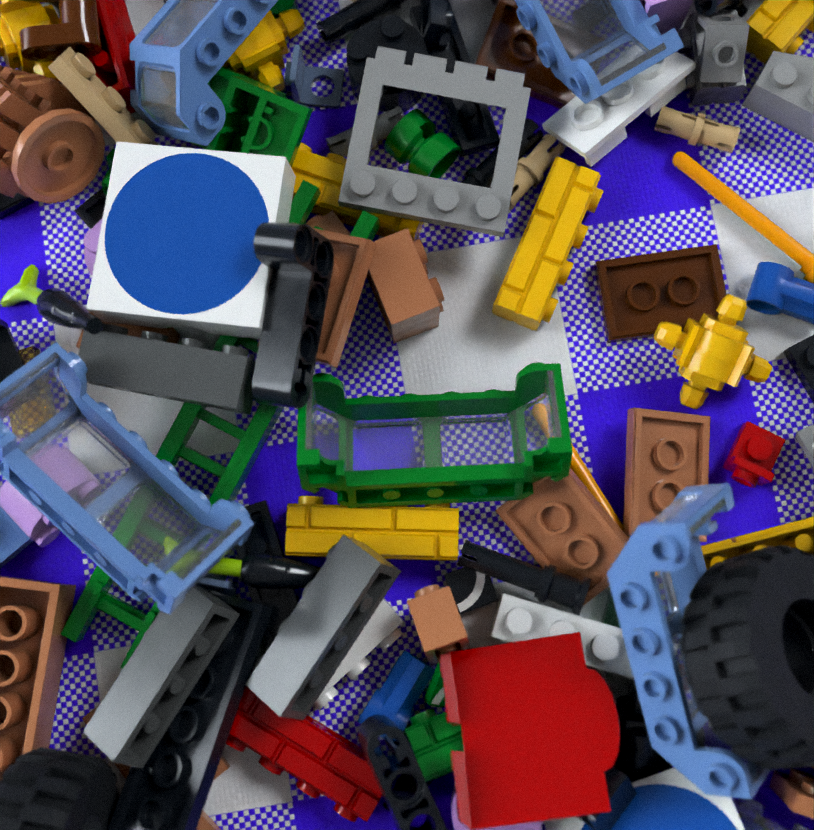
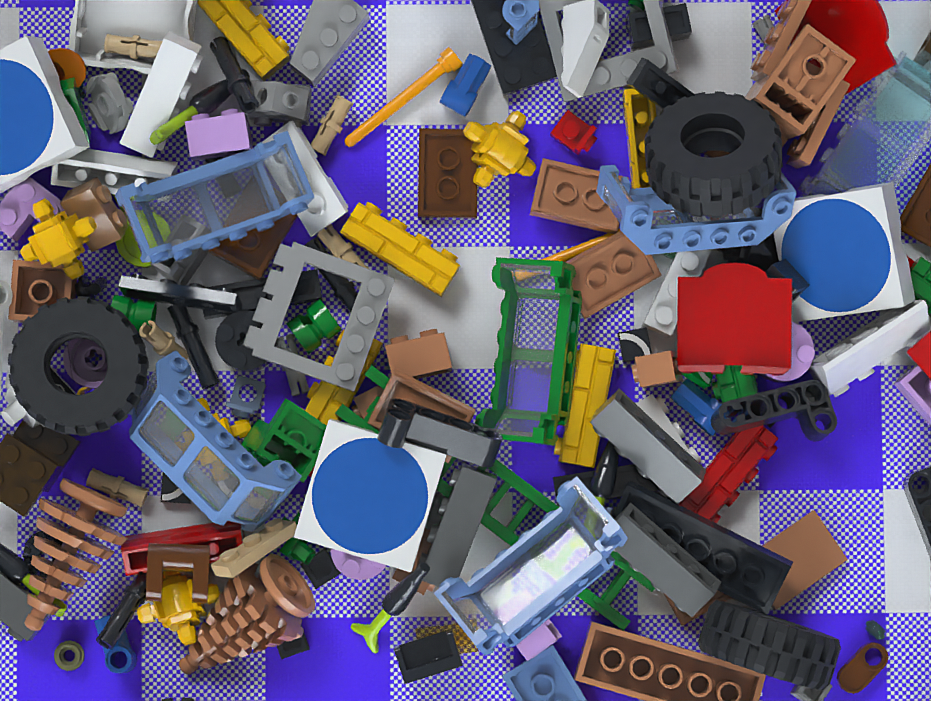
camera: 90 degrees left, 5 degrees up
black pin [457,540,591,616] -> none

